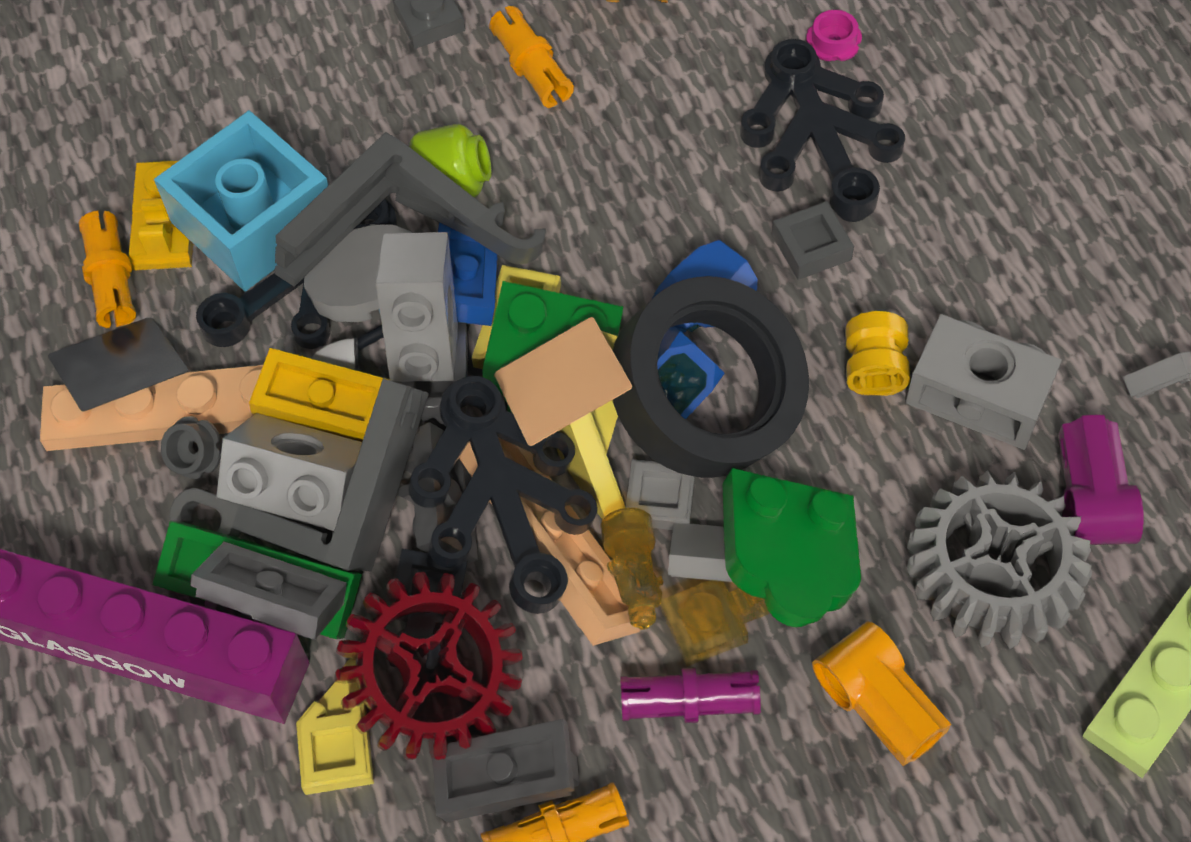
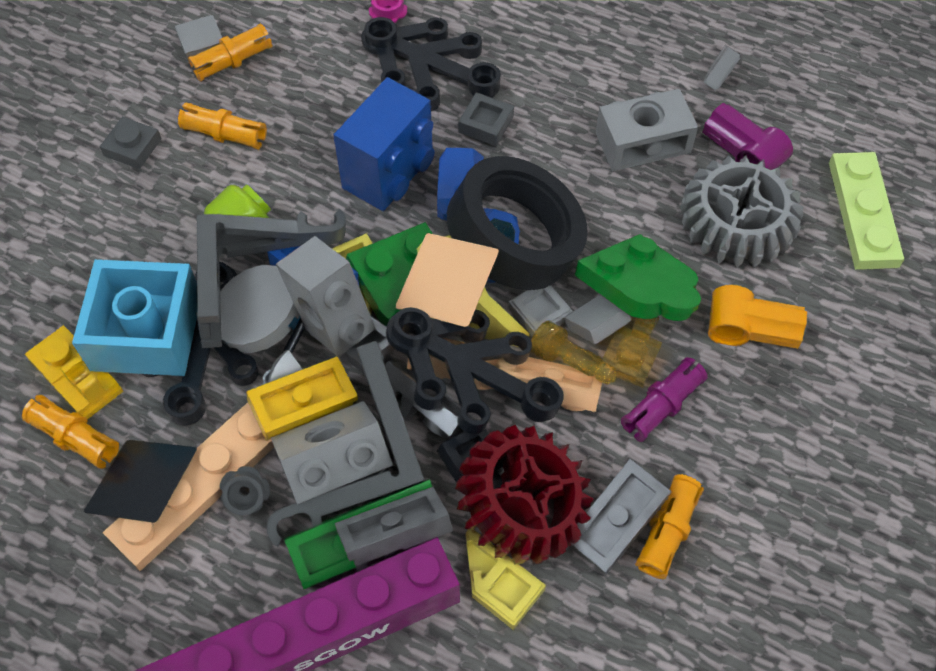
camera: 45 degrees left, 0 degrees up
yellow wheel [845,311,910,396] -> none
none -> blue brick [333,77,435,212]

